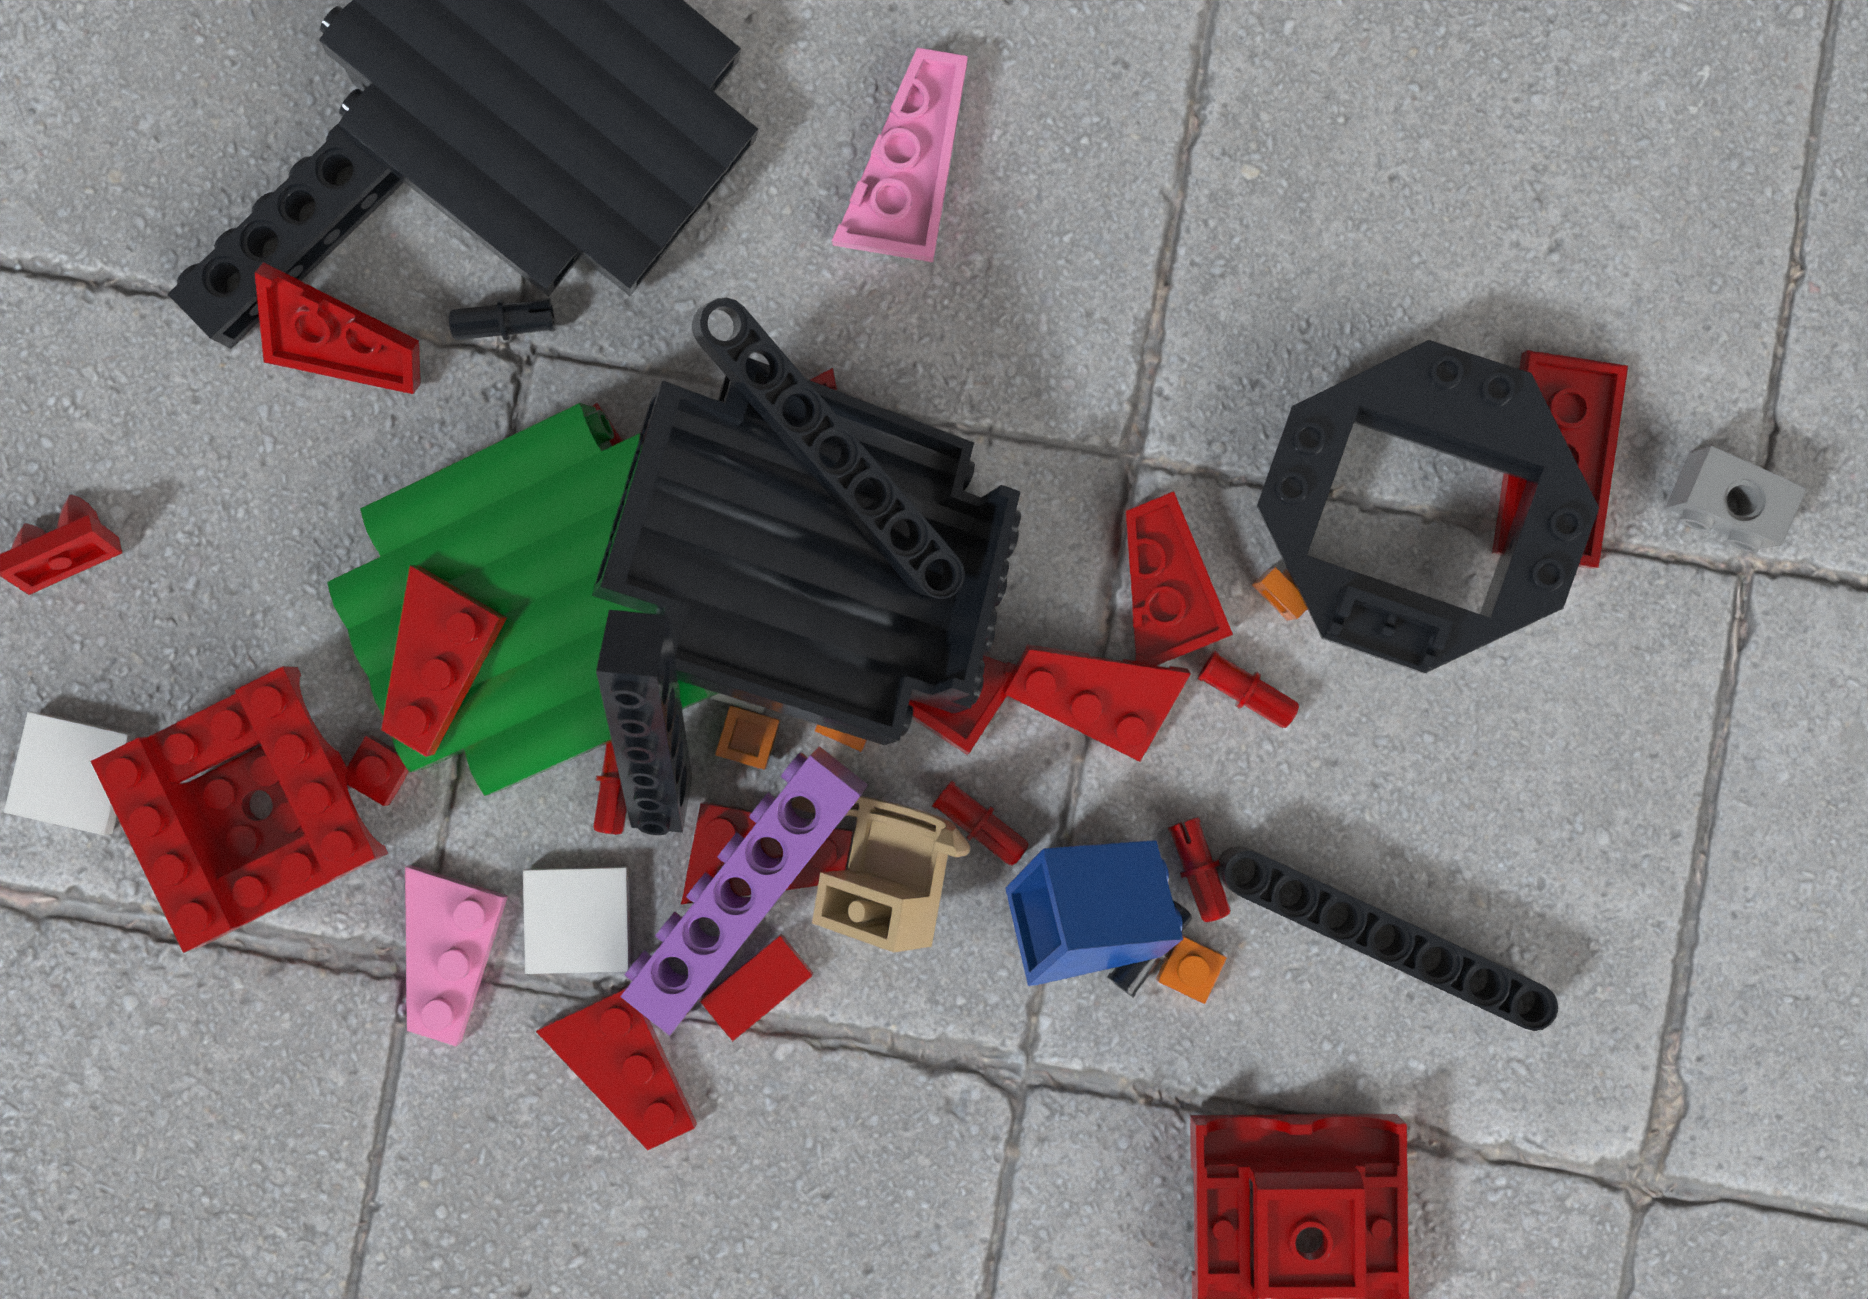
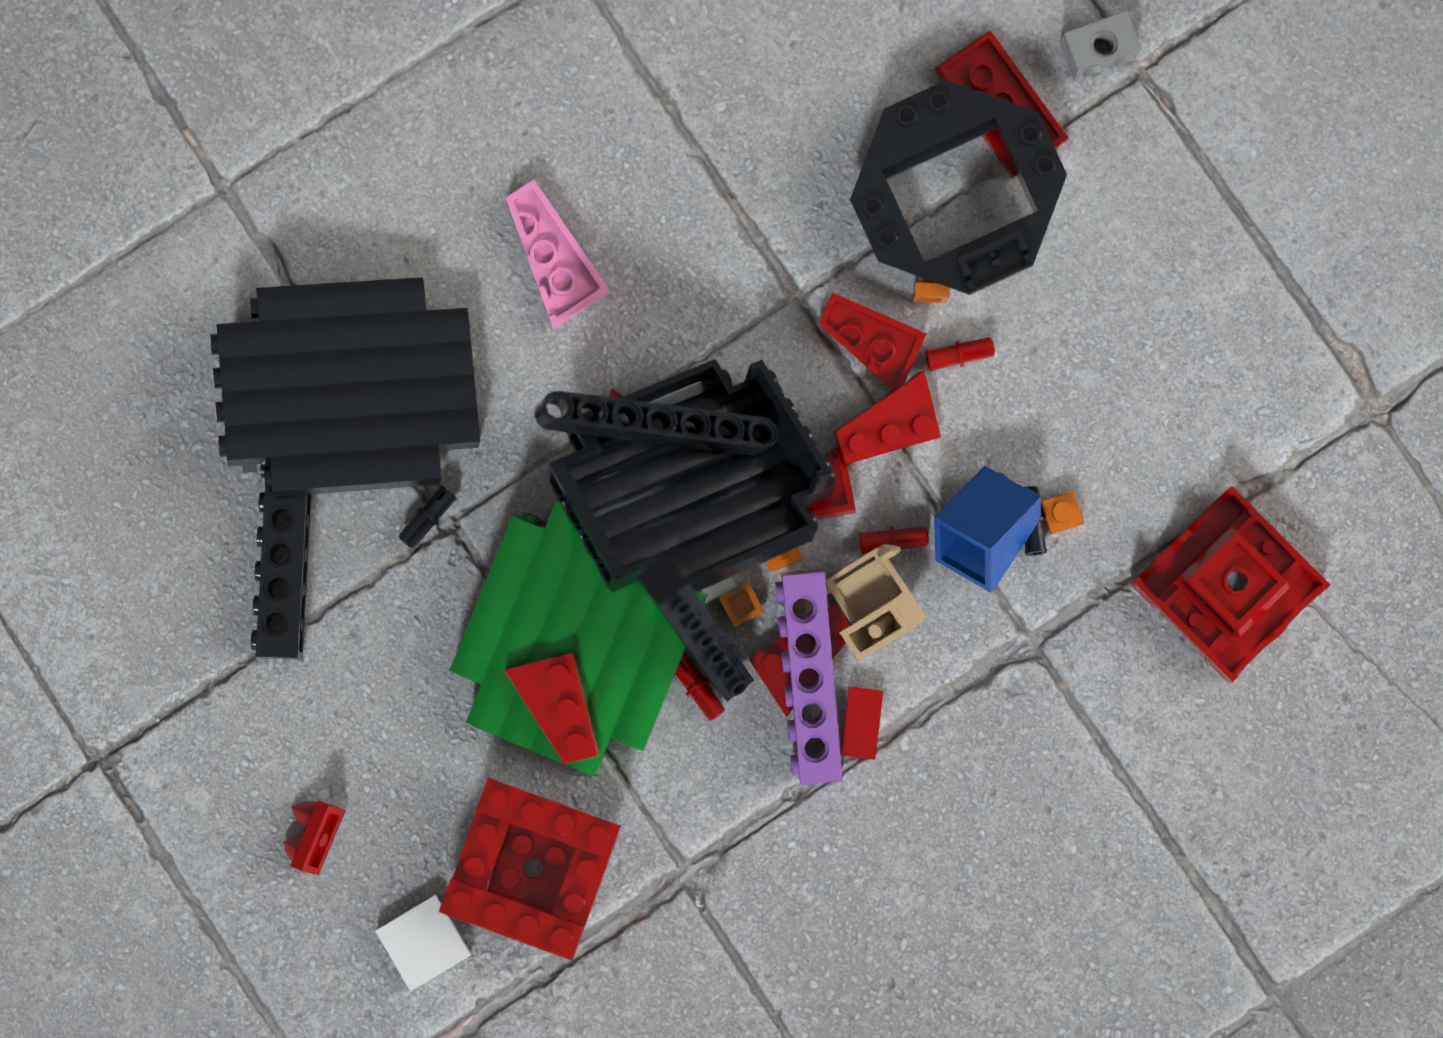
camera: 45 degrees left, 5 degrees down
red wing [255,262,421,394] -> none
red plate [346,735,409,806] -> none
bright pink wing [405,865,508,1046] -> none
white tile [523,866,631,974] -> none
red wing [535,986,697,1151] -> none
red axle [1167,817,1231,922] -> none
black beam [1216,846,1559,1031] -> none

